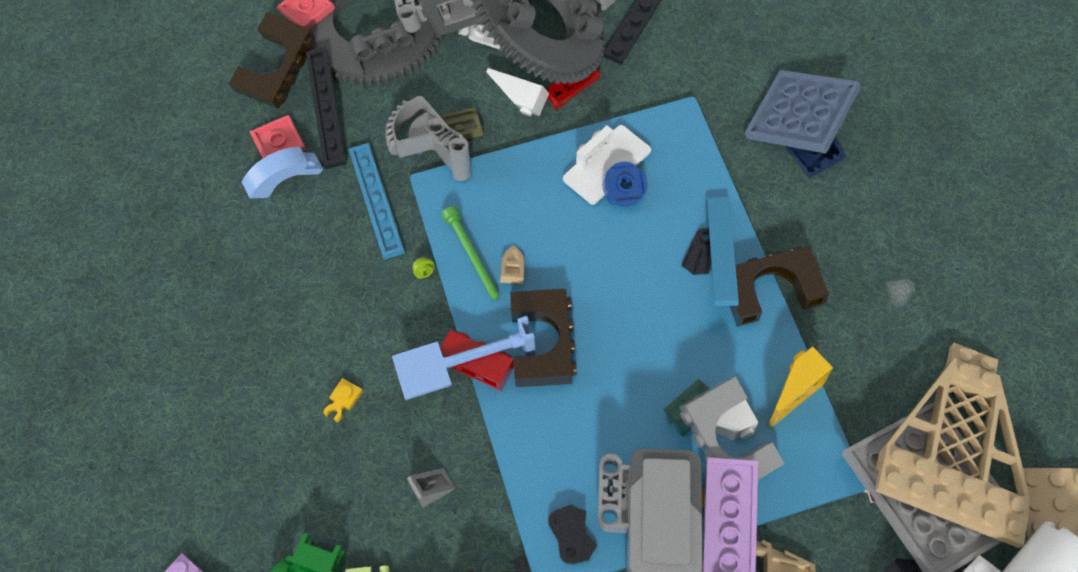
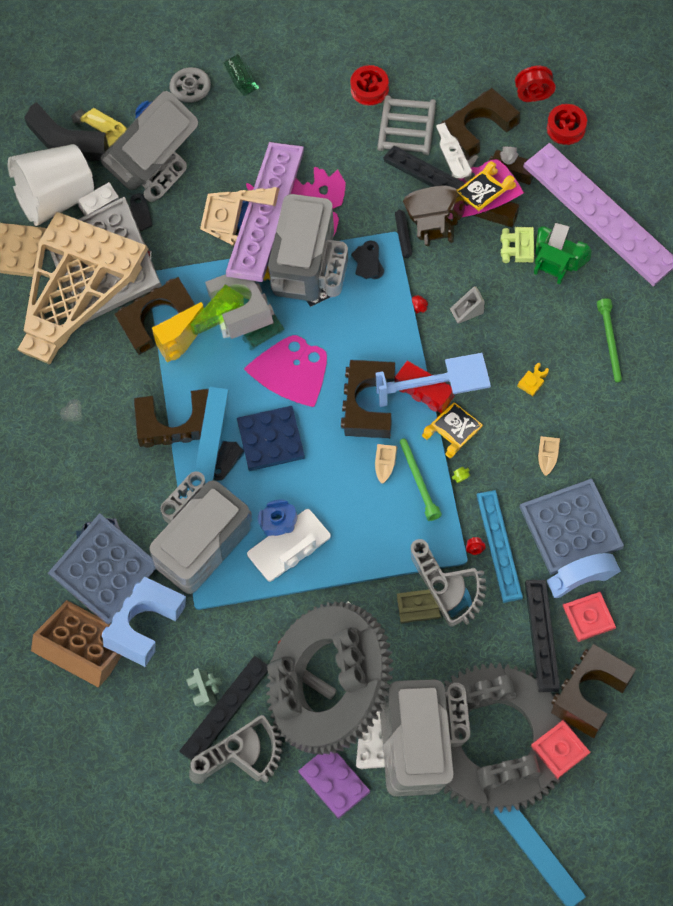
camera: 170 degrees left, 0 degrees up
none -> medium nougat slope [31,600,122,687]
none -> light blue arch [102,577,186,667]
none -> dark brown arch [115,277,195,355]
none -> light grey piece [150,471,252,594]
none -> sand green hips [187,668,222,707]
none -> clear neon green slope [190,284,245,335]
none -> dark blue plate [237,406,305,471]
none -> dark pink piece [244,335,327,407]
none -> red piece [412,295,428,314]
none -> flag [422,403,483,458]
none -> red plate [466,537,486,555]
none -> sand blue plate [520,479,624,575]
none -> tan plate [538,436,560,476]
none -> bright green piece [597,298,622,382]

